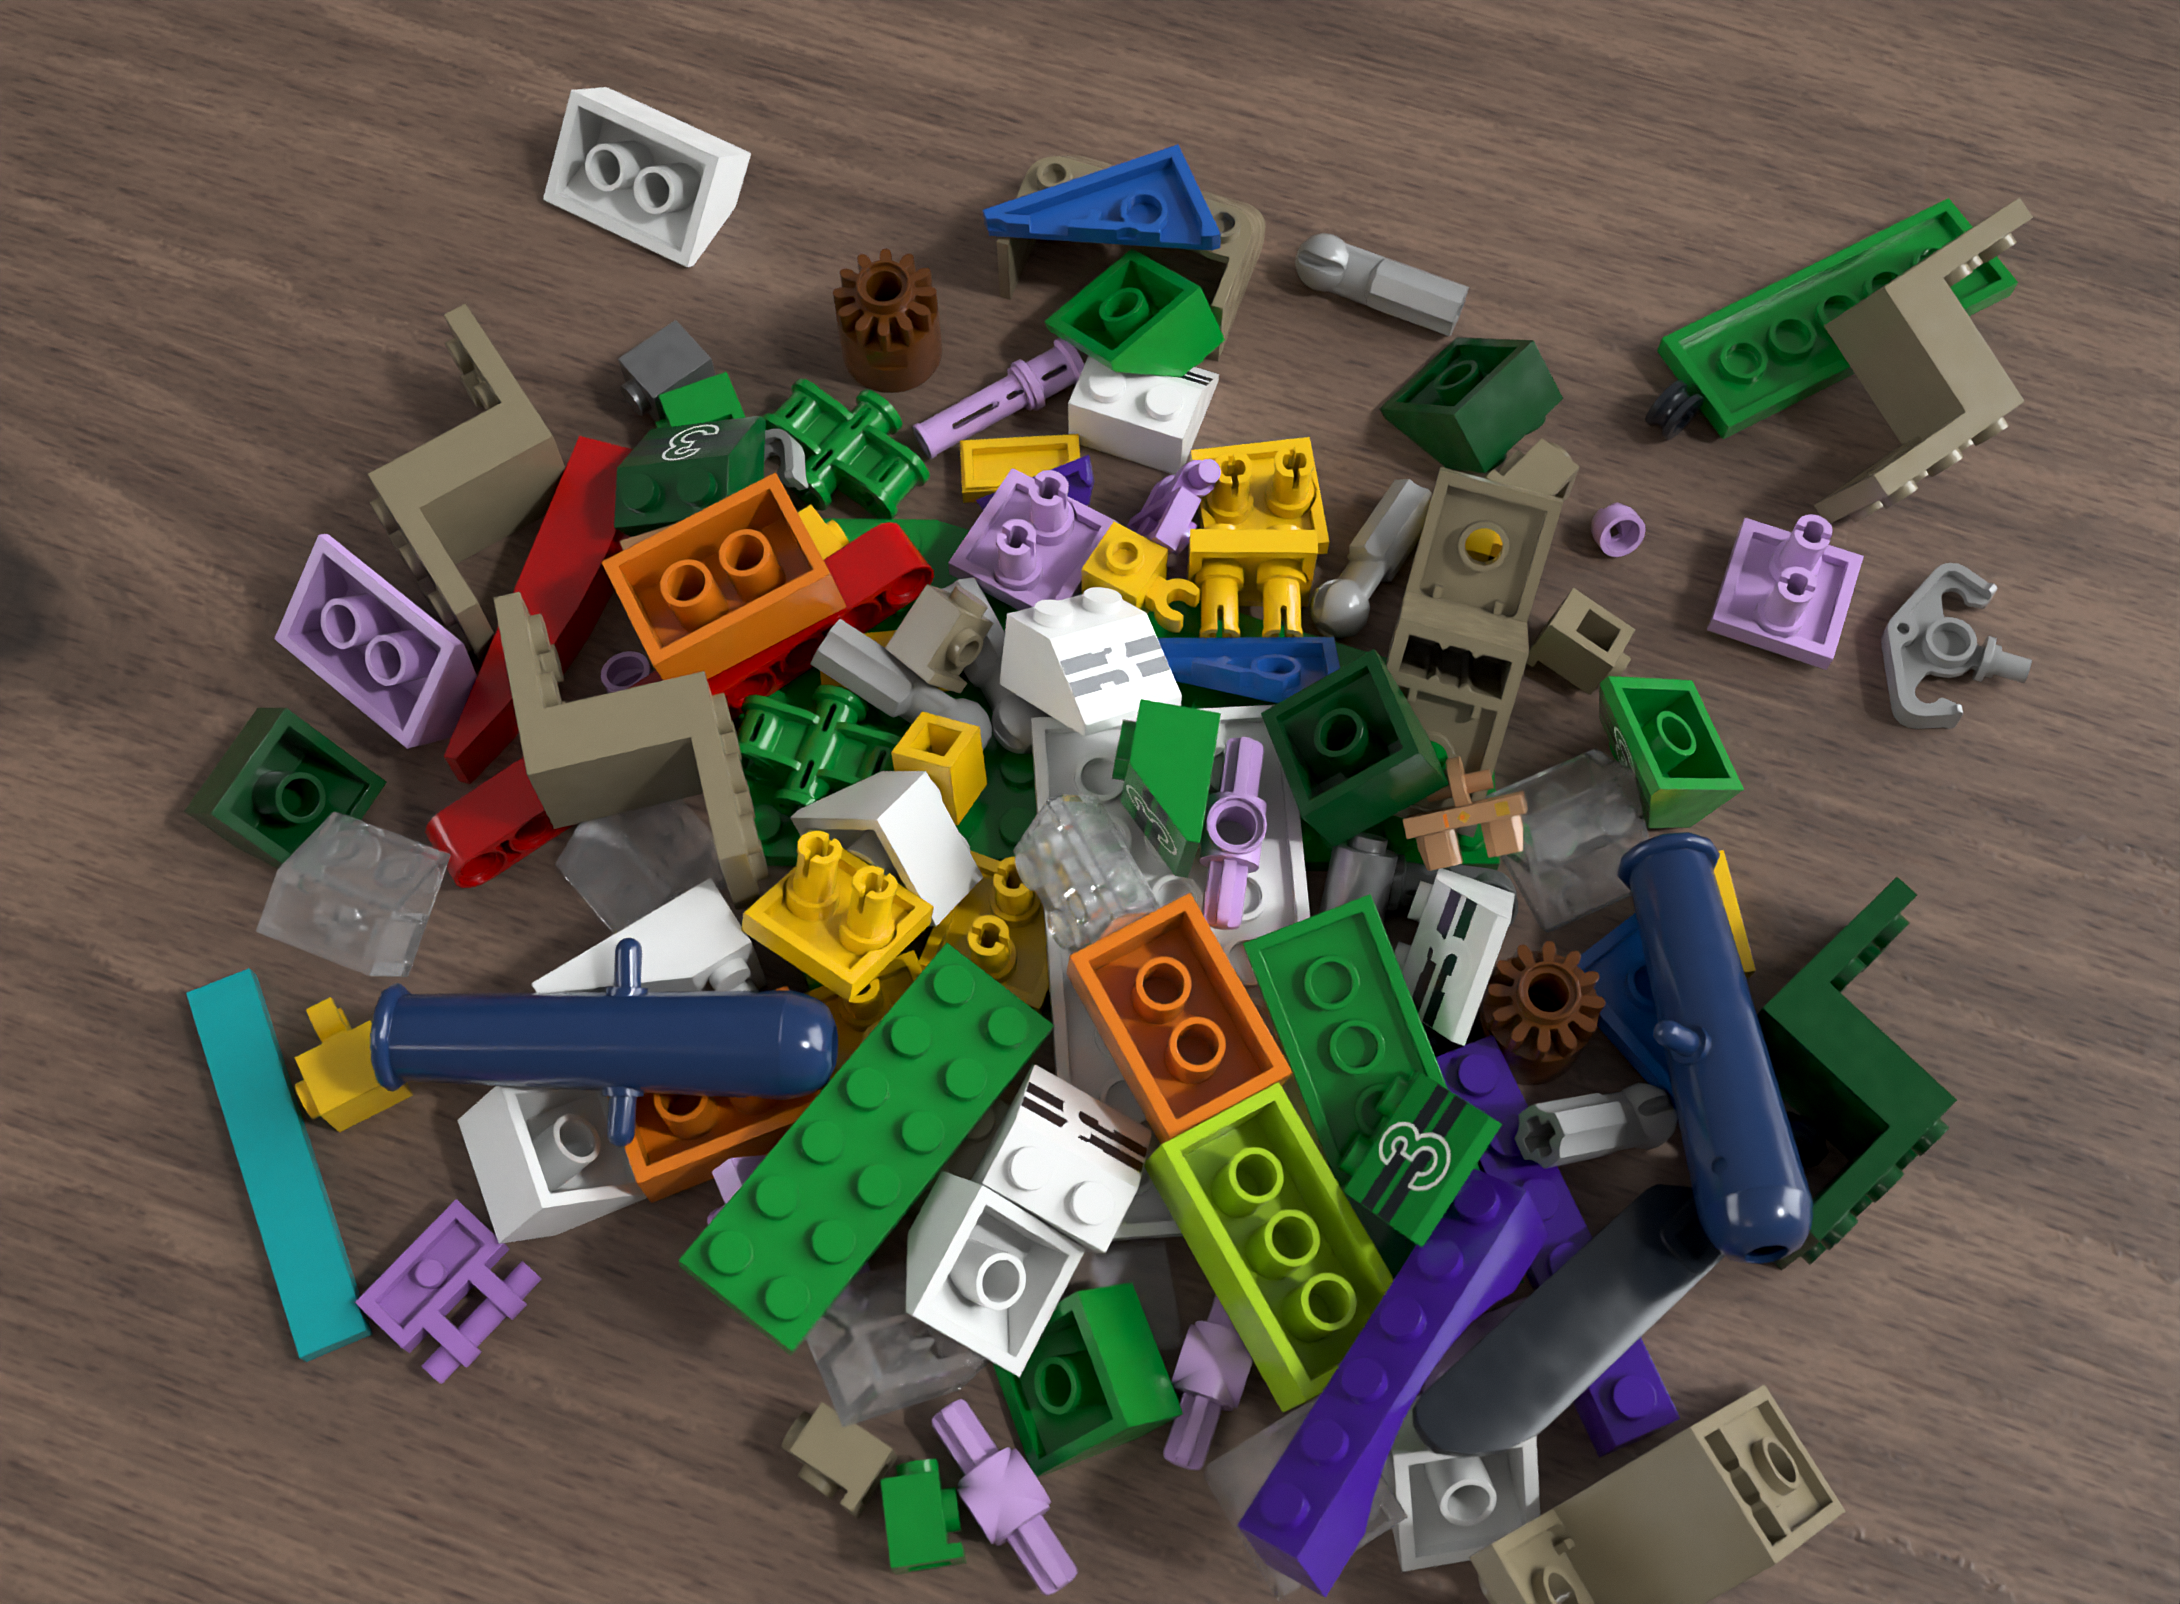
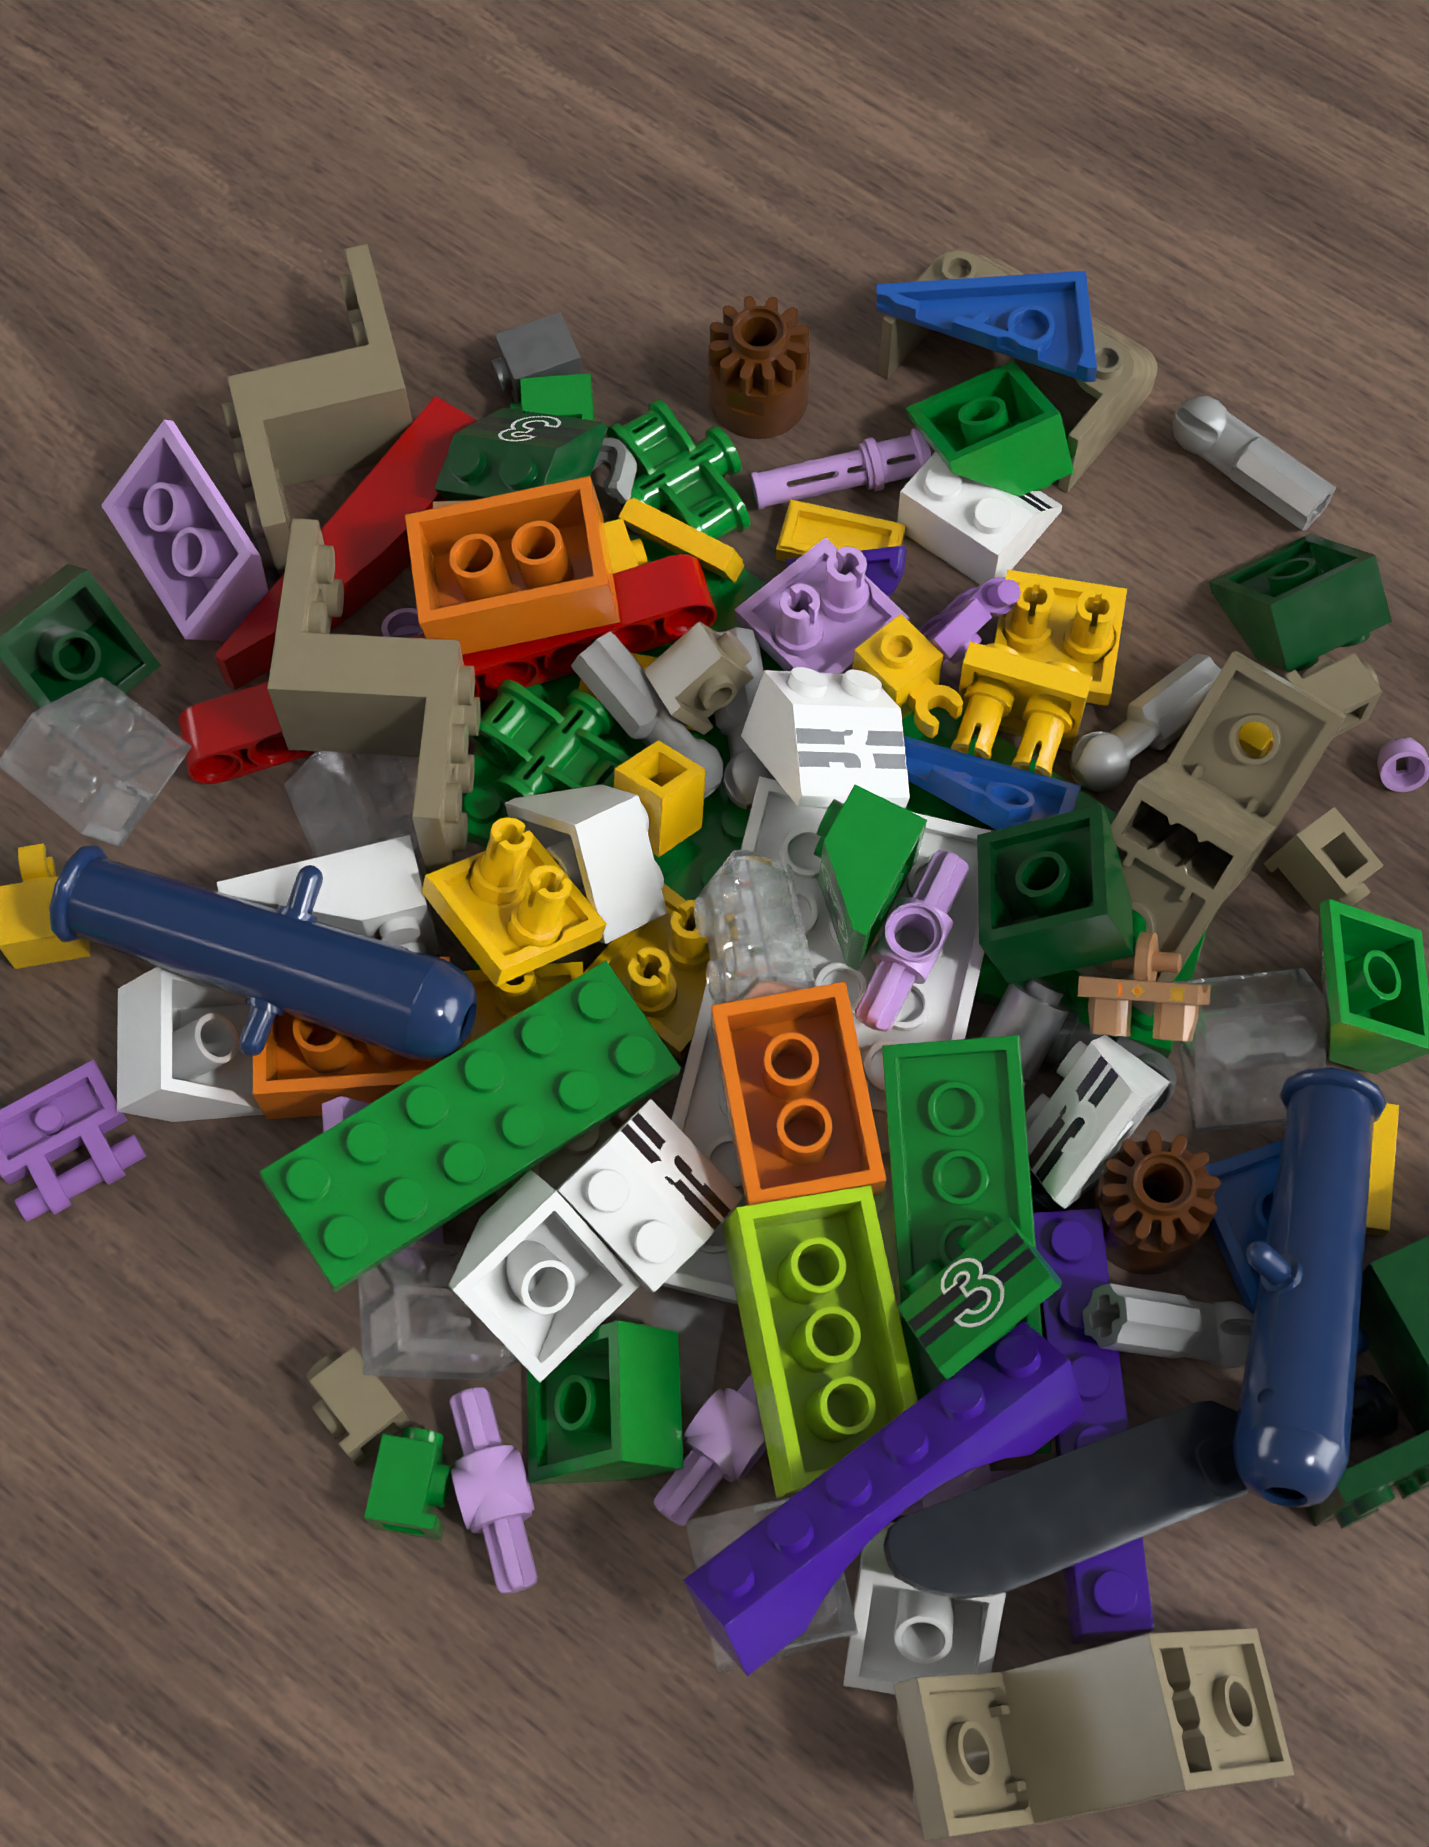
camera: 20 degrees right, 0 degrees up
white slope [543,87,751,267] -> none
none -> yellow tile [618,497,745,584]

